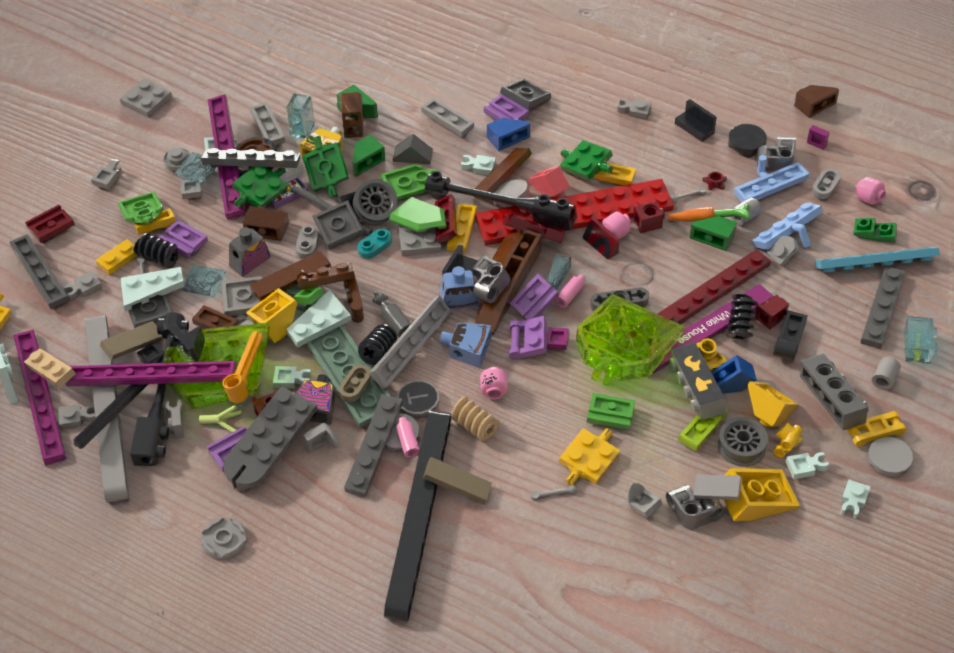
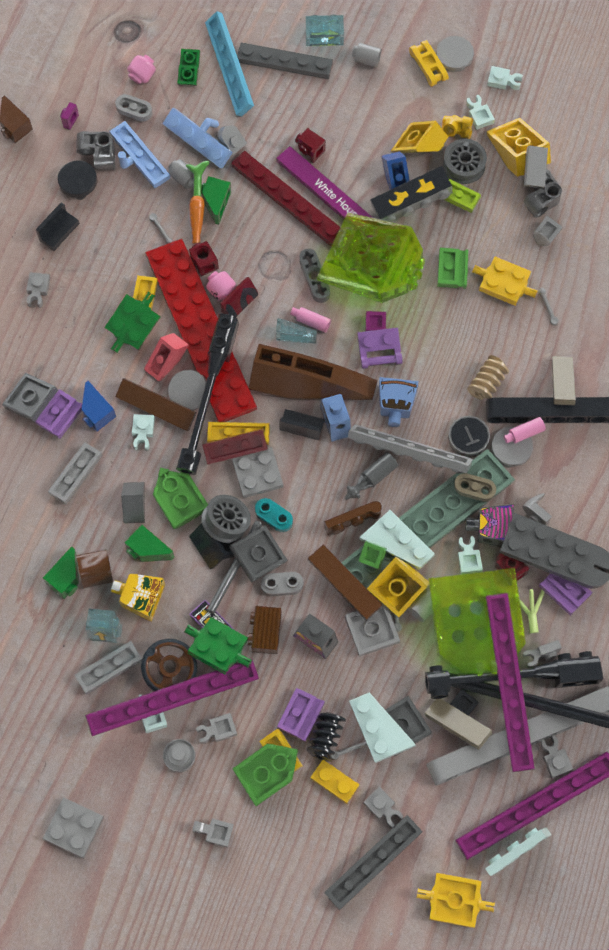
camera: 100 degrees left, 20 degrees up
tan plate [24,348,76,388] -> none
dark red plate [25,205,75,243] -> none
black slope [168,324,205,362] -> none
clear light blue piece [175,152,218,184] -> none
clear light blue piece [181,264,226,297] -> none
reddish brown plate [192,305,238,339] -> none
dark grey plate [202,148,300,168] -> none
light orange axle [223,331,263,403] -> none
reddish brown plate [297,262,355,290] -> none
green plate [302,136,349,198] -> none
dark grey plate [344,394,403,497] -> none
black piece [358,324,397,365] -> none
tile [389,197,446,232] -> none
flat silver piece [471,255,510,303] -> none
bright pink head [480,367,508,400] -> none
dark red piece [503,213,565,244] -> none
medium lavender plate [510,274,560,320] -> none
yellow plate [697,338,727,372] -> none
dark red plate [702,171,727,190] -> none
black piece [726,294,758,340] -> none
black plate [773,310,808,361] -> none
dark grey brick [800,354,869,430] -> none

